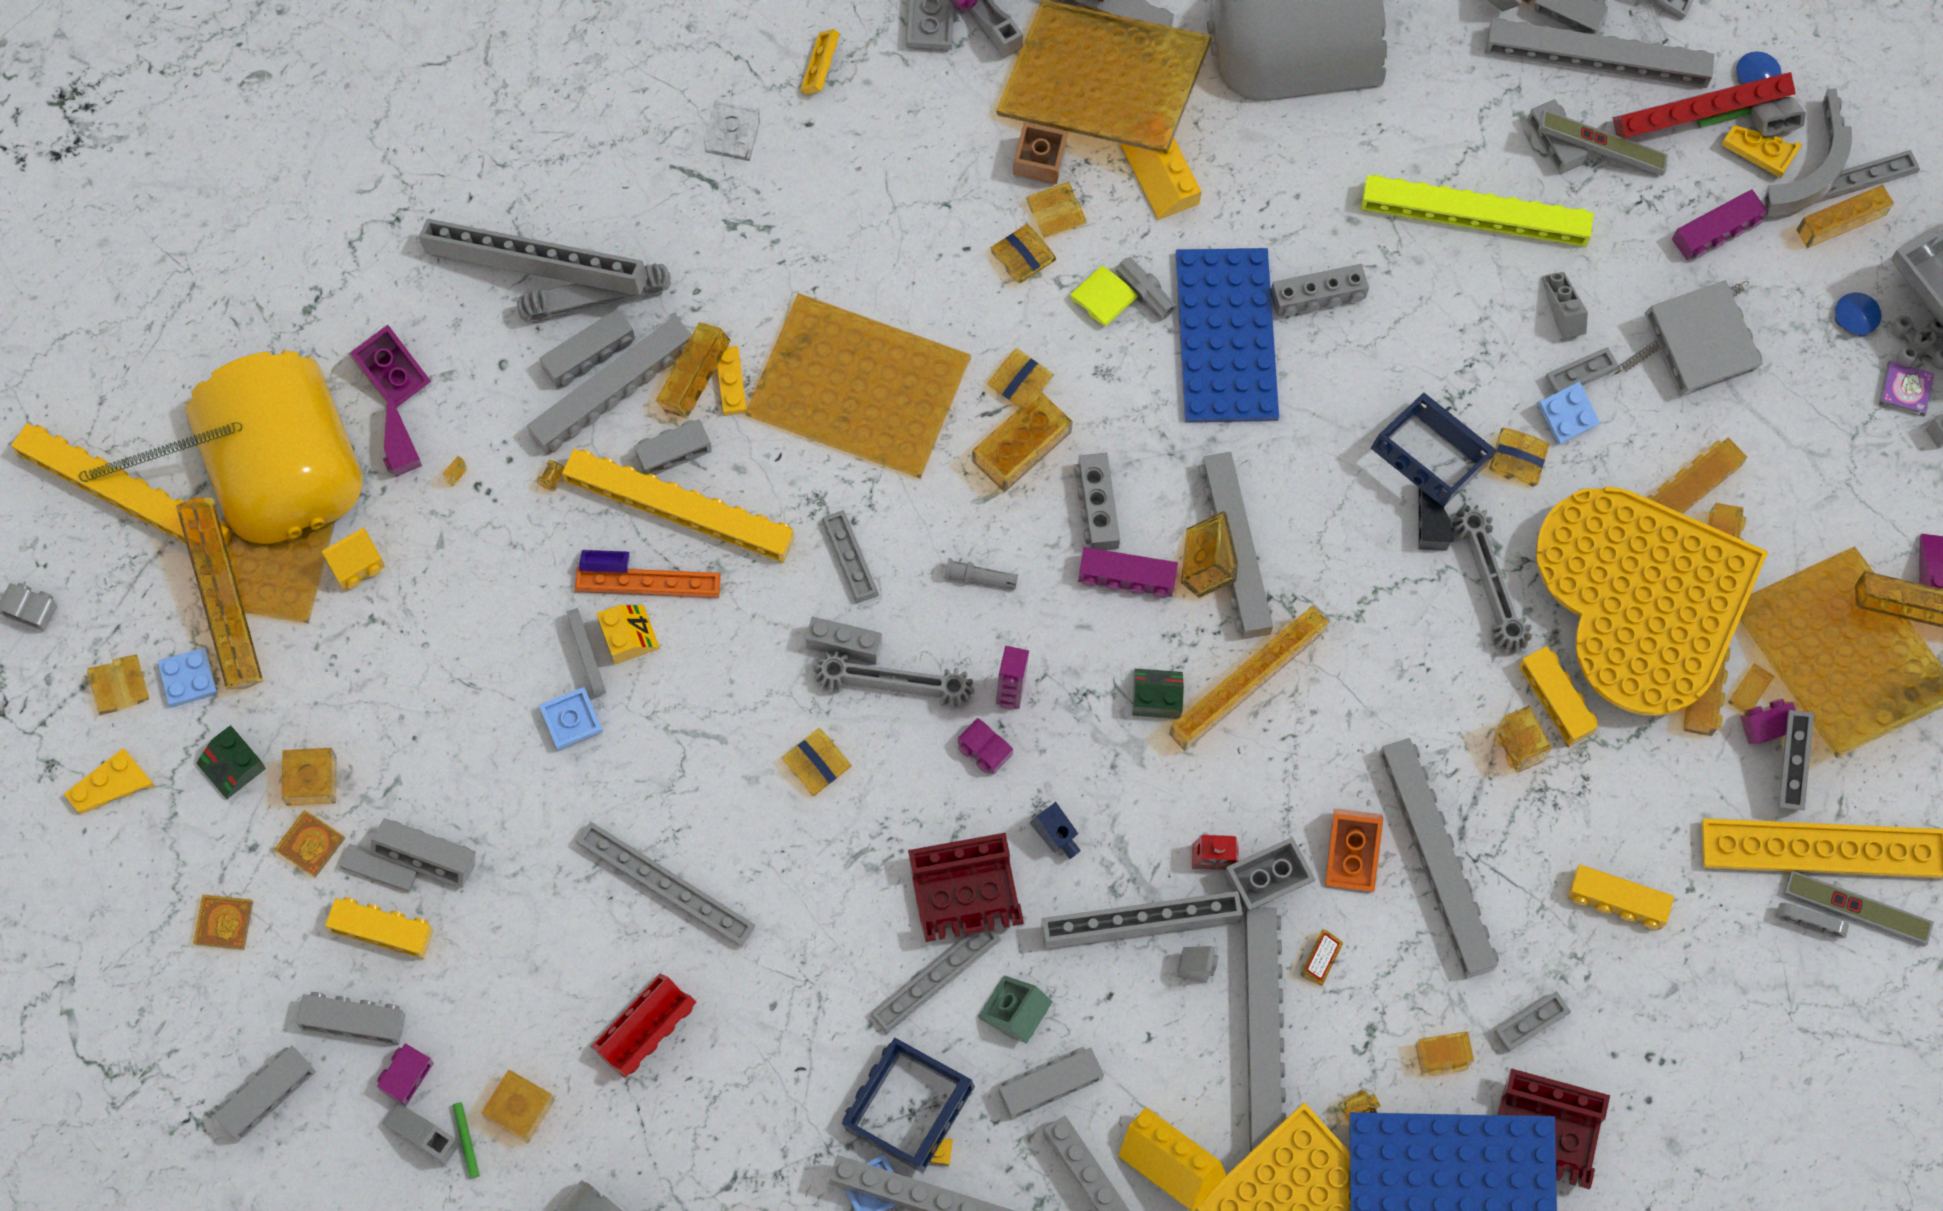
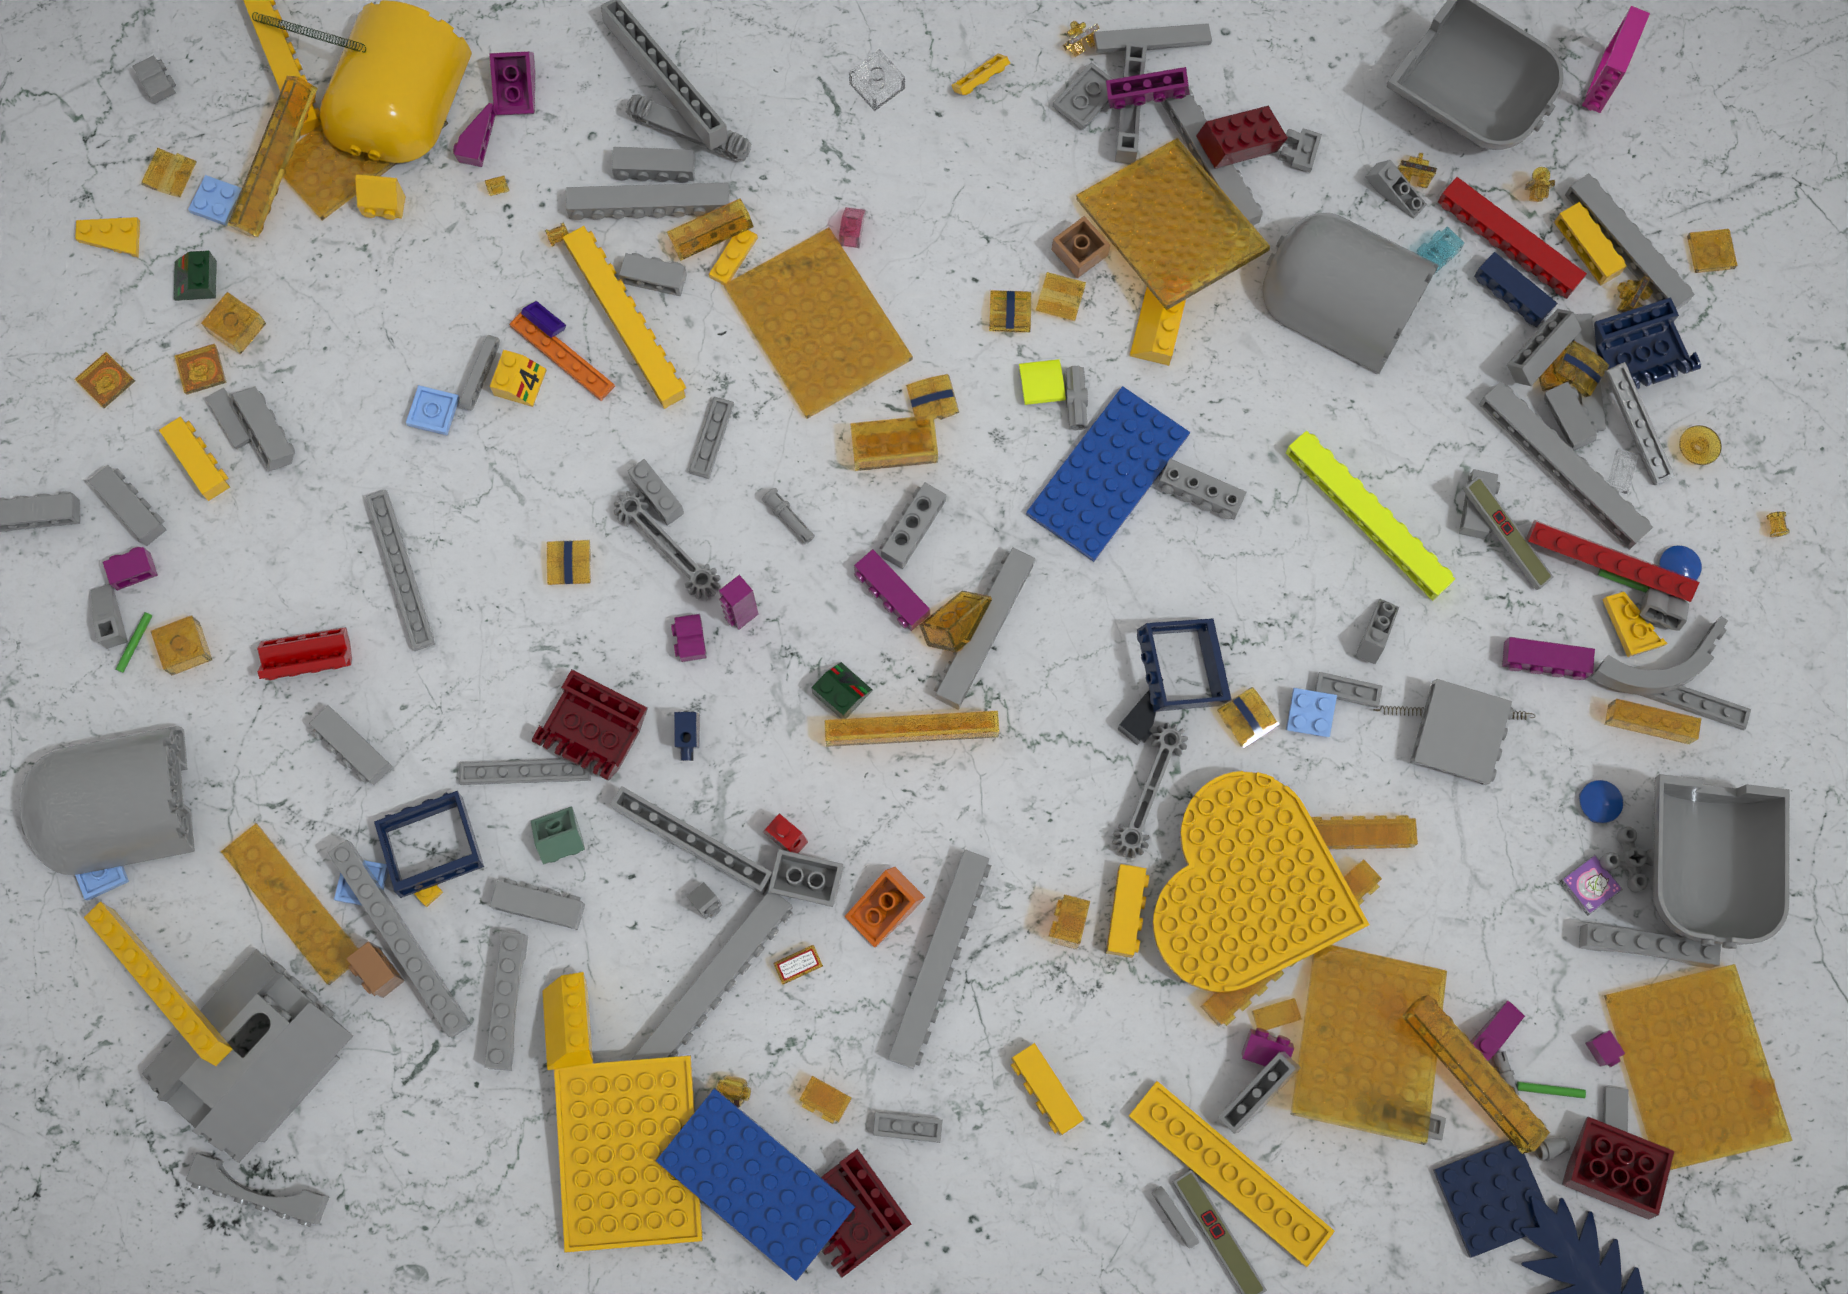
camera: 40 degrees right, 5 degrees up
none -> light grey brick [309,705,393,785]
none -> clear pink slope [839,207,866,248]

